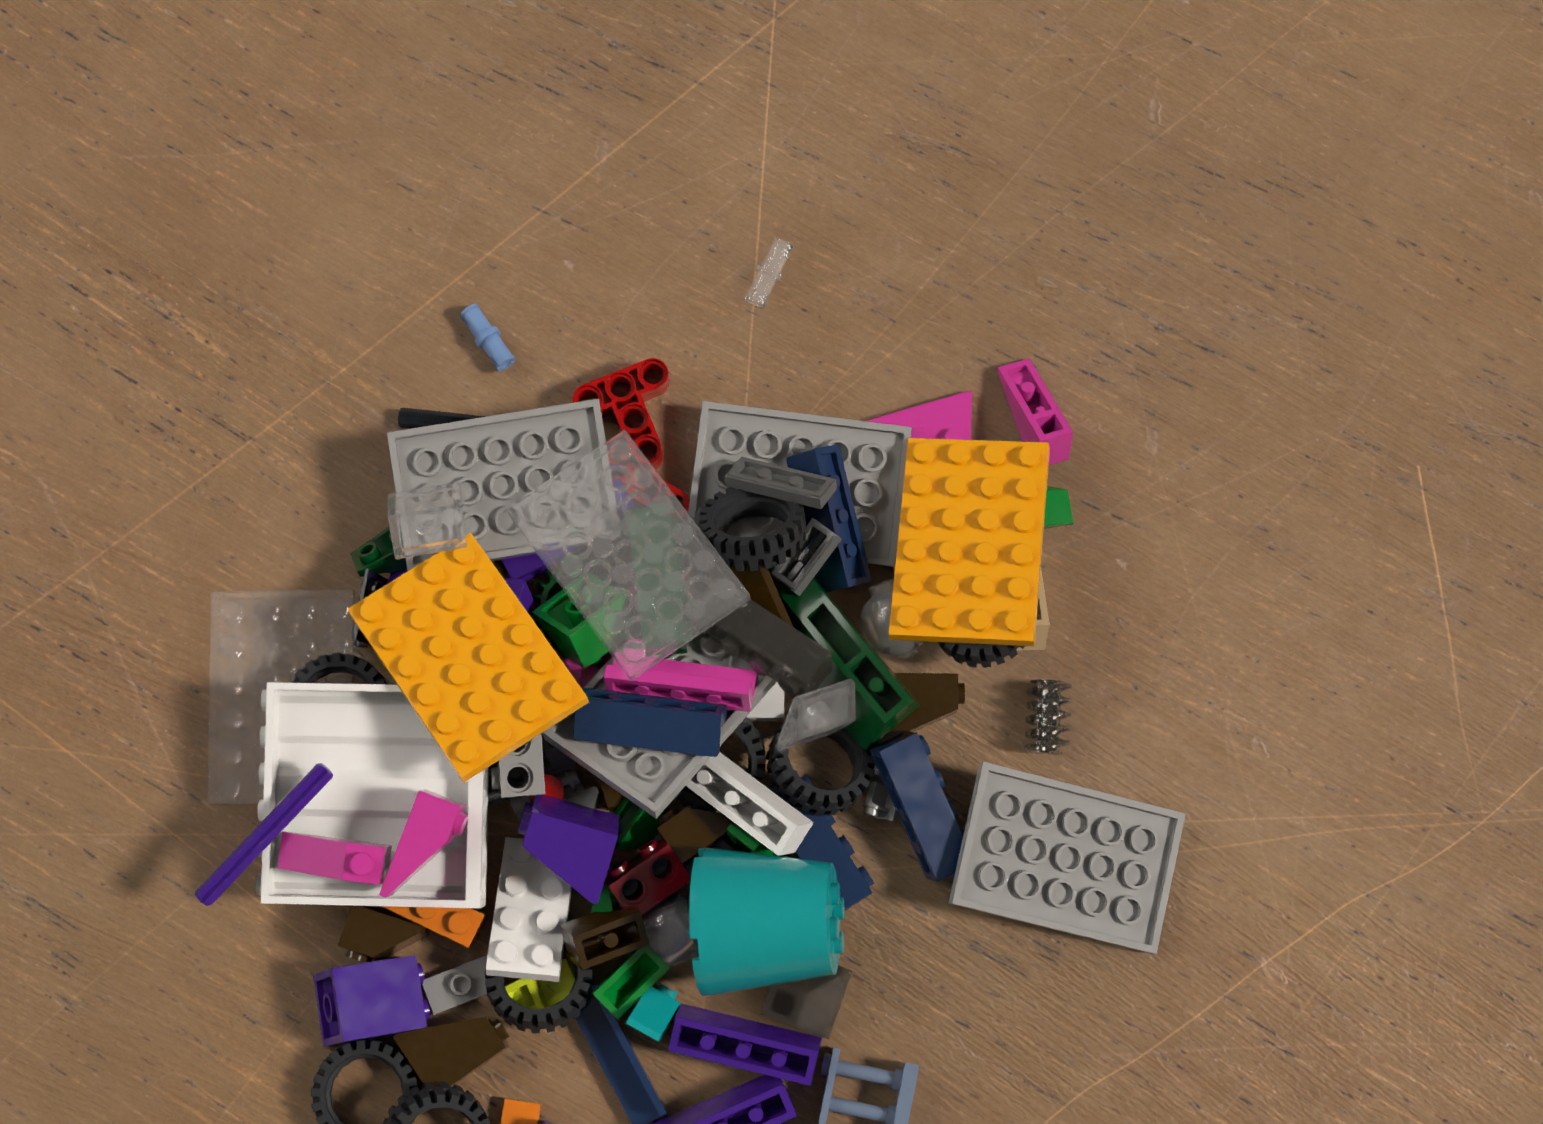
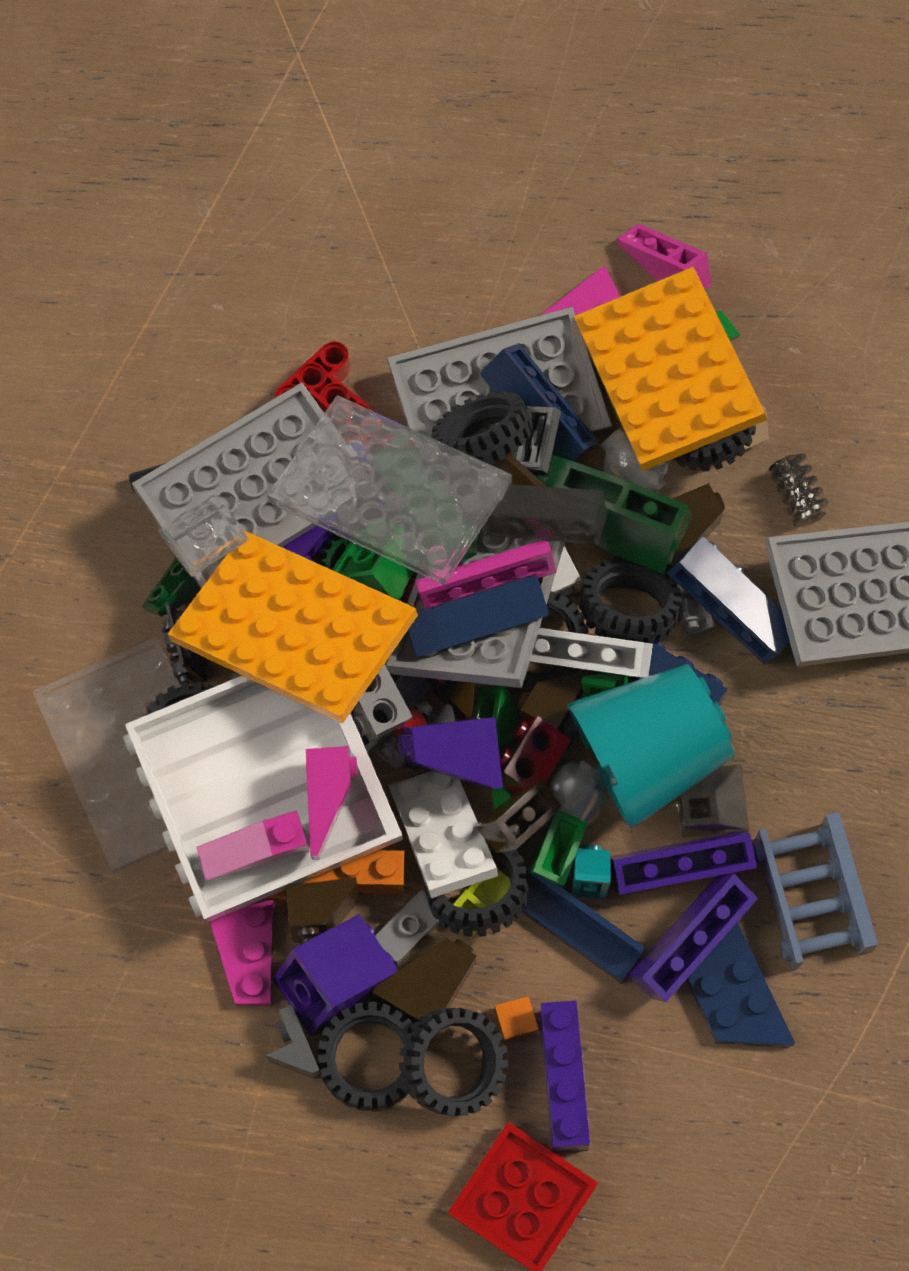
camera: 25 degrees left, 10 degrees down
dark purple axle [195,763,333,906] -> none
medium blue pin [459,304,516,372] -> none
dark grey tile [725,457,837,509] -> none
clear pin [744,237,794,309] -> none
clear slope [776,678,856,752] -> none
none -> dark pink wing [210,900,274,1006]
none -> dark grey slope [266,1005,321,1079]

